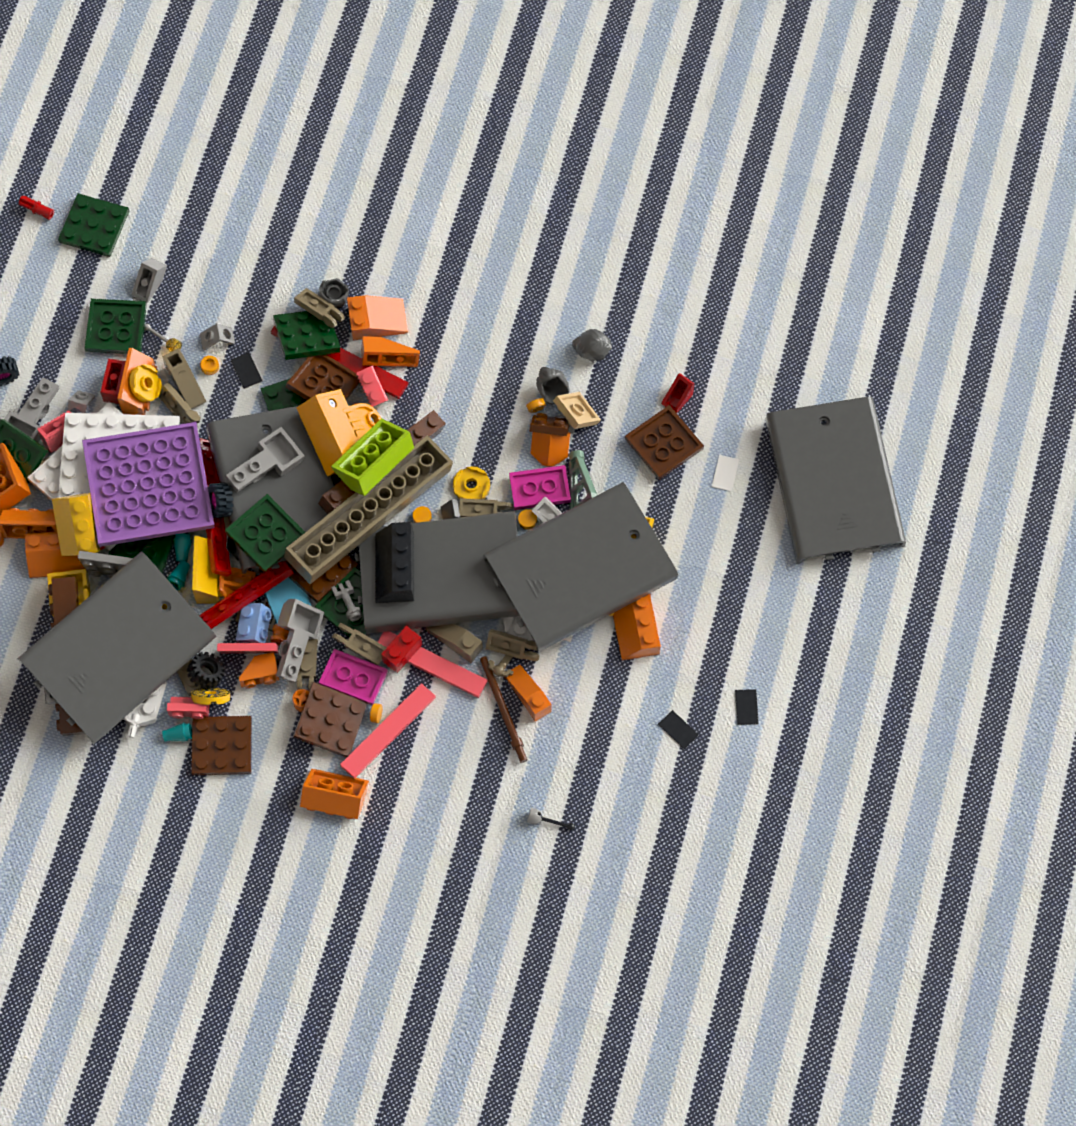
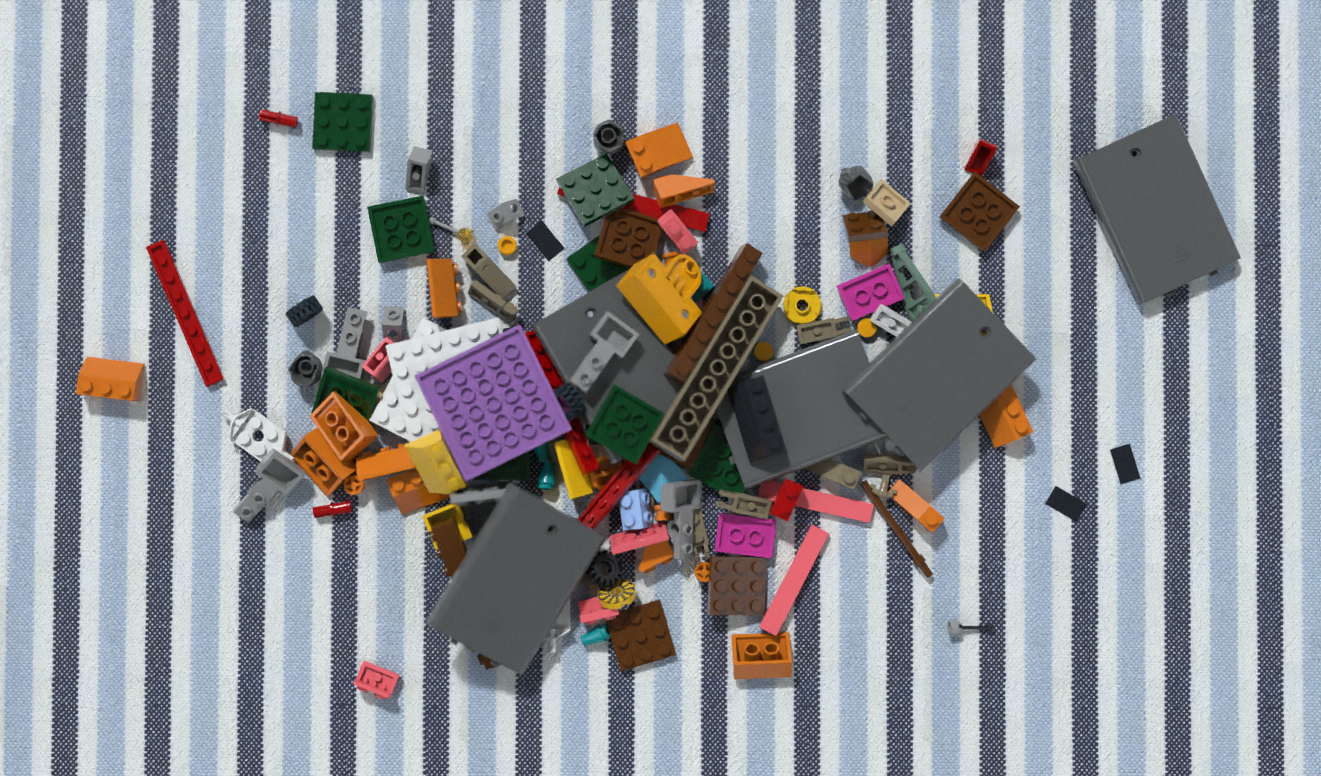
camera: 15 degrees left, 20 degrees up
red brick [100,359,126,404] -> none
yellow tile [130,364,162,402] -> none
dark tan hinge [294,288,345,328] -> none
lime slope [331,418,414,496] -> none
light grey hinge [331,580,361,621] -> none
light orange tile [370,703,383,723] -> none
dark grey tile [440,499,460,519] -> none
light orange tile [526,398,546,413] -> none
dark grey hair [572,329,612,363] -> none
white sticker [712,455,740,491] -> none

